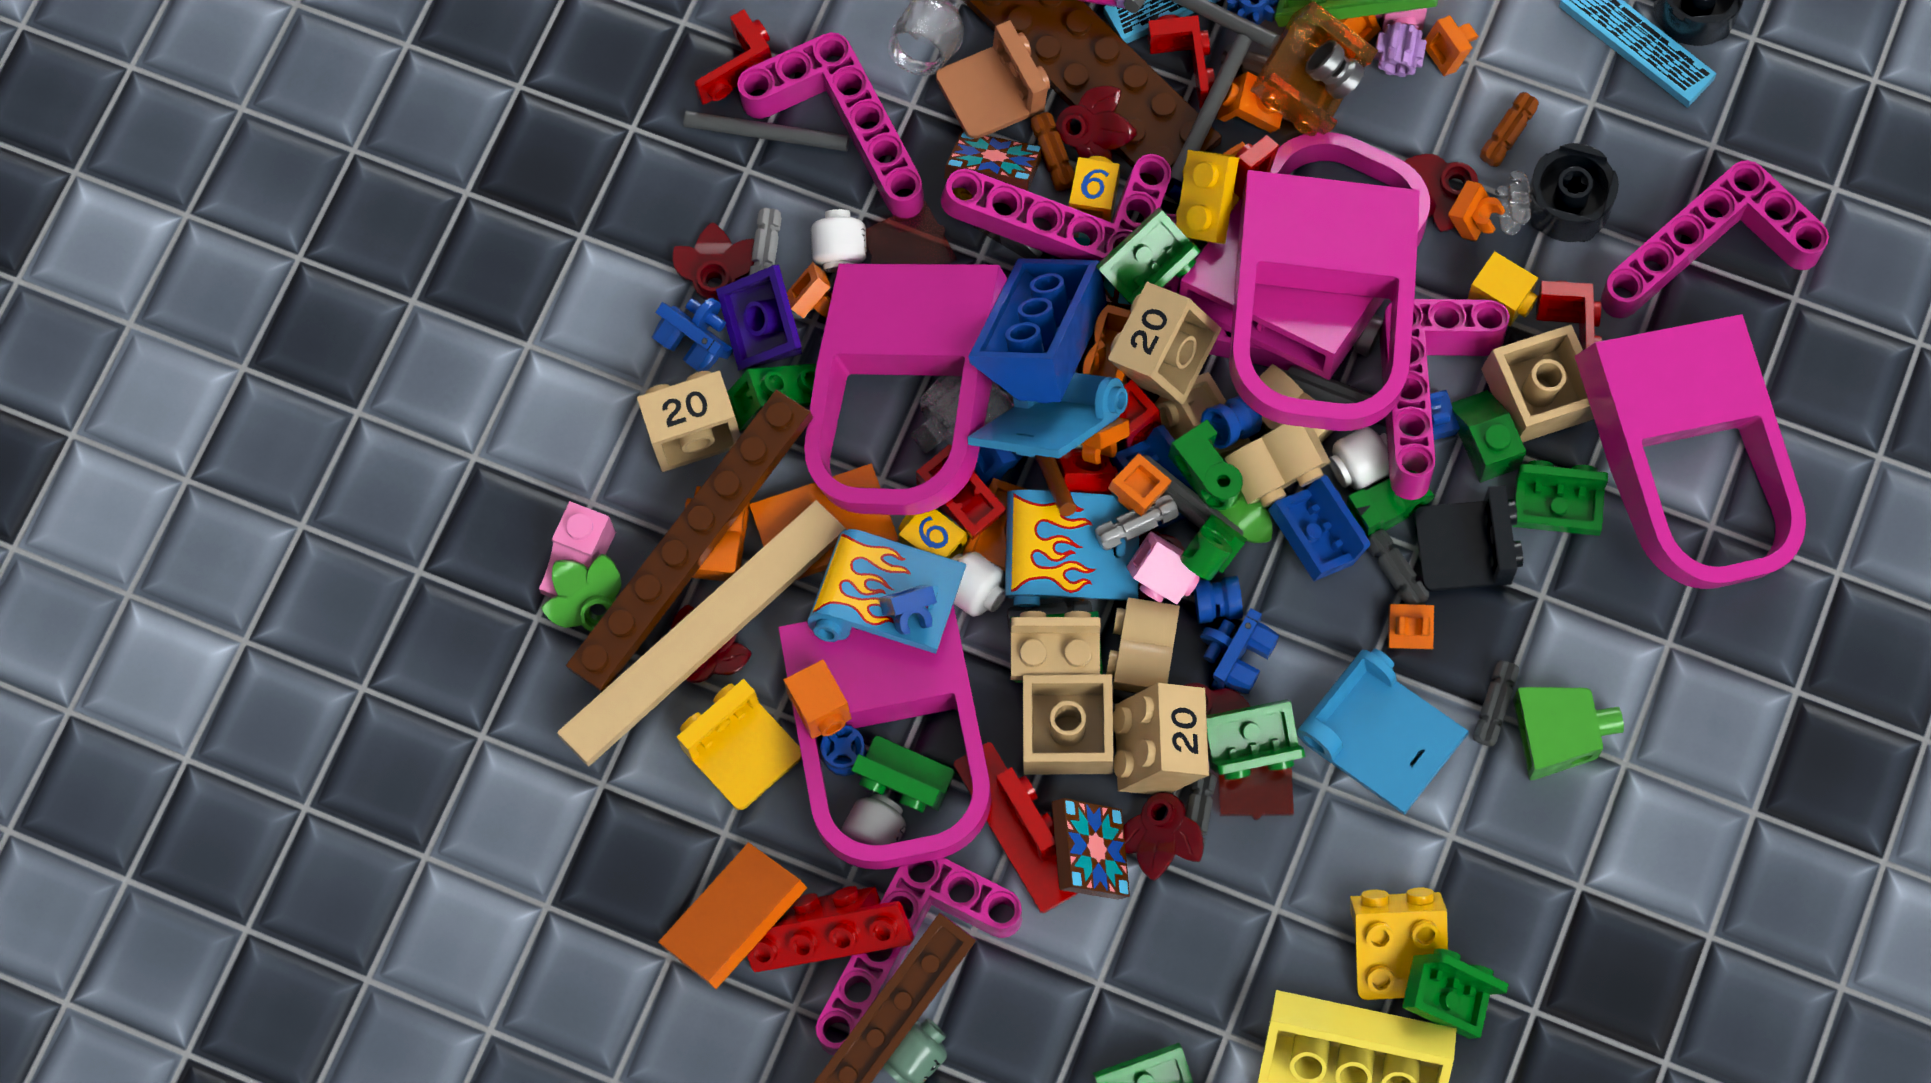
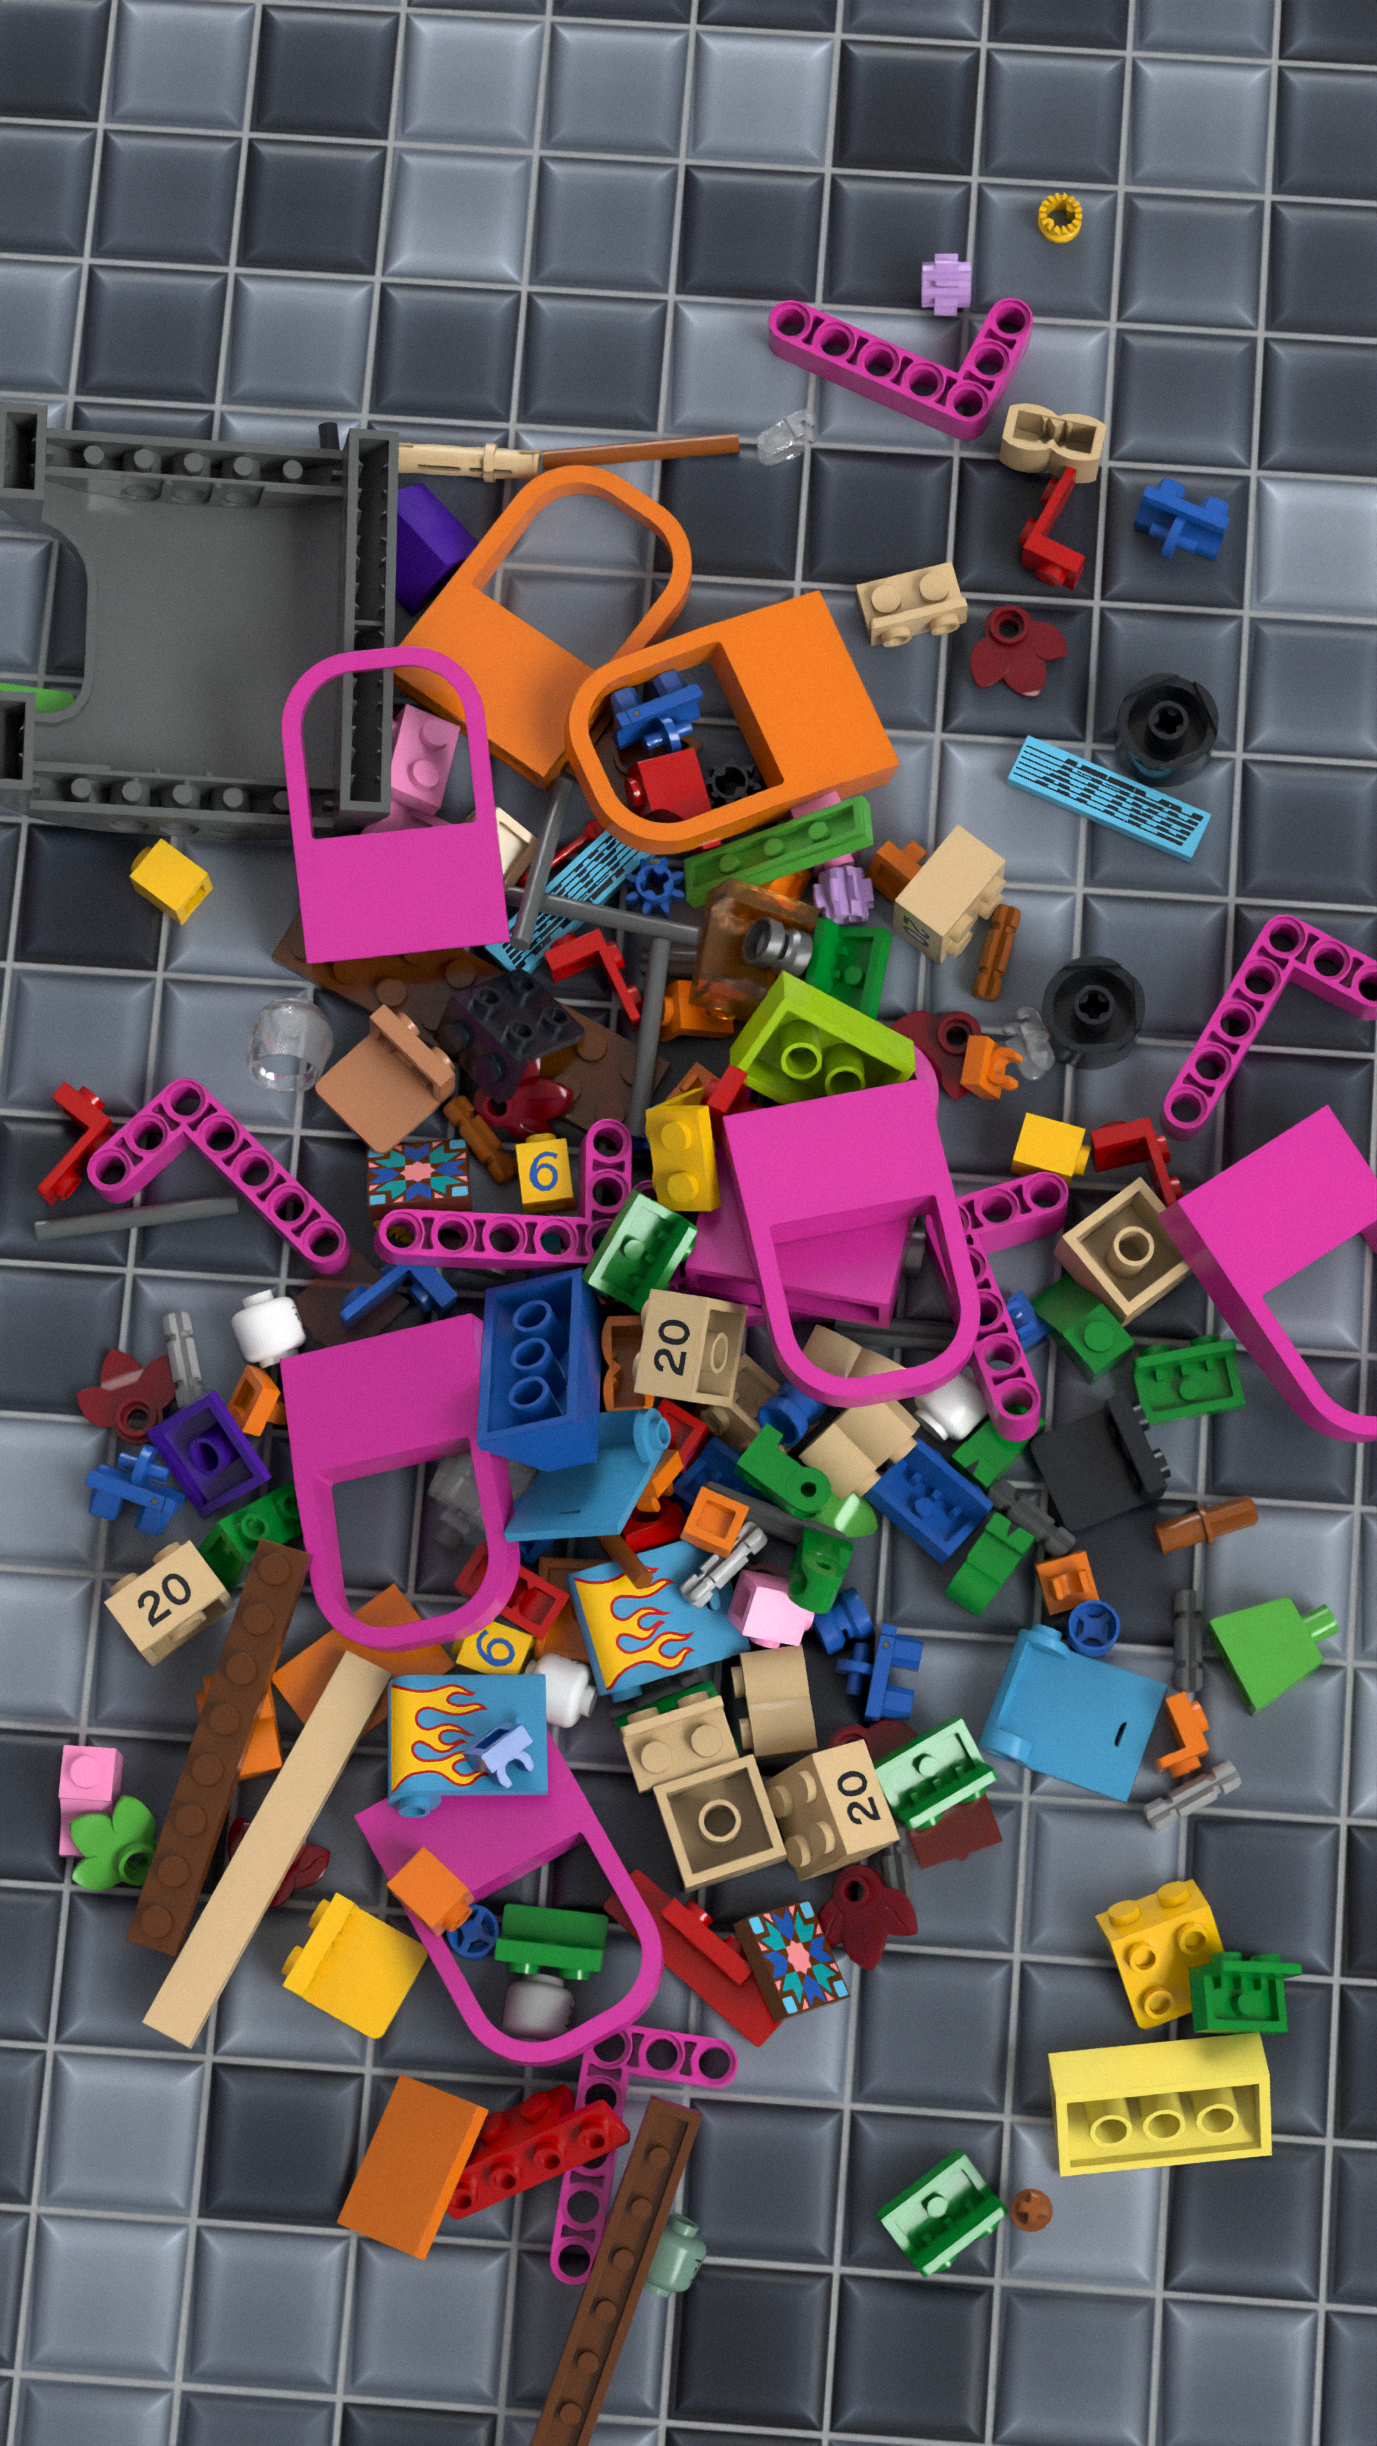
camera: 20 degrees left, 5 degrees up
none -> blue bracket [339,1263,458,1331]
none -> black bracket [433,969,584,1104]
none -> lime brick [730,971,916,1105]
none -> green bracket [804,917,893,1021]
none -> tan brick [892,824,1007,966]
none -> green leg [944,1512,1035,1619]
none -> blue wheel [1065,1600,1120,1658]
none -> light grey axle [1143,1761,1242,1832]
none -> dark orange axle [1153,1495,1258,1556]
none -> orange bracket [1153,1691,1209,1778]

